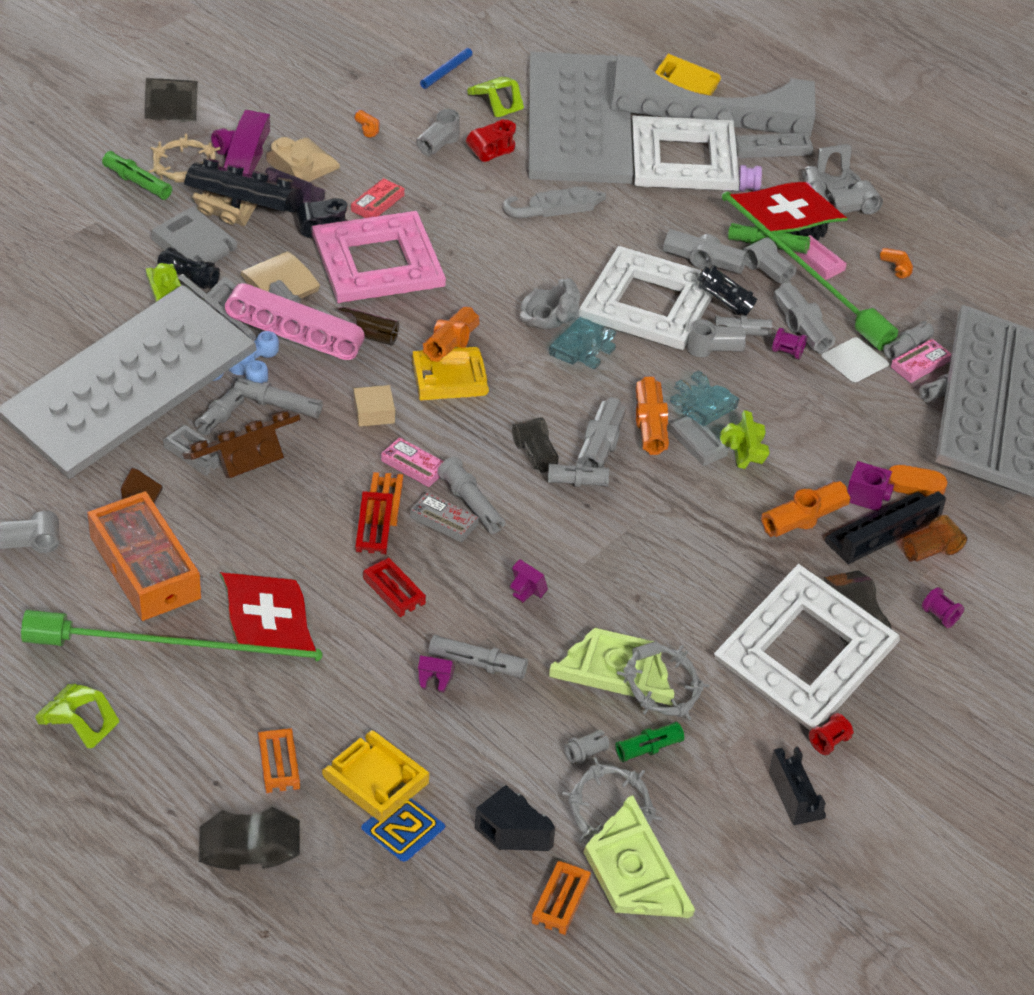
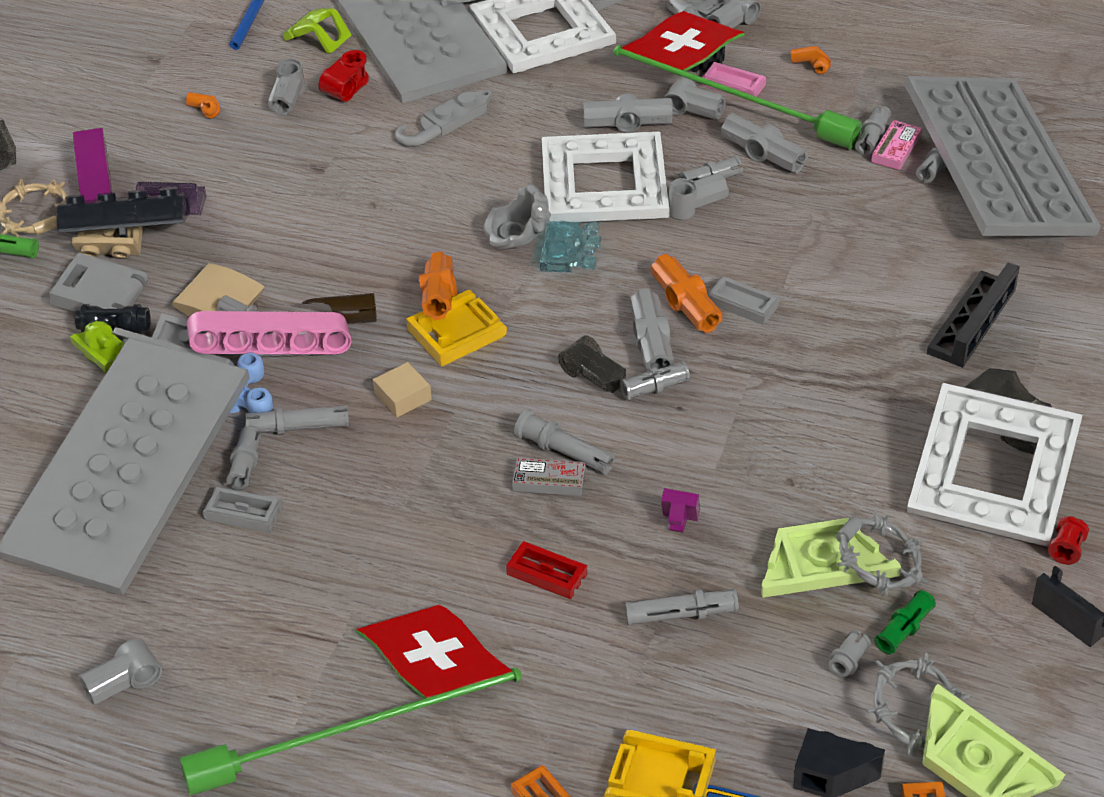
camera: 20 degrees left, 0 degrees up
brick [87,491,201,621] -> none
reddish brown slope [121,468,163,504] -> none
reddish brown bracket [182,410,301,478] -> none
magenta tile [211,128,235,155] -> none
tan slope [266,137,340,187] -> none
black piece [295,198,348,238] -> none
bright pink plate [312,211,446,303] -> none
coral tile [351,178,404,218] -> none
red tile [355,491,394,555] -> none
orange tile [366,472,403,526] -> none
bright pink tile [381,437,444,487] -> none
magenta tile [418,655,455,693] -> none
clear light blue plate [669,370,740,426] -> none
black piece [697,265,757,316] -> none
lime hips [720,410,770,469] -> none
bright green pin [728,223,810,254] -> none
lavender wheel [738,165,762,191] -> none
orange piece [761,481,850,537] -> none
magenta bush [772,327,807,360] -> none
white sticker [821,337,889,383] -> none
magenta brick [847,461,894,511] -> none
orange tile [889,465,947,497] -> none
clear orange piece [901,515,968,562] -> none
magenta bush [921,587,964,628] -> none

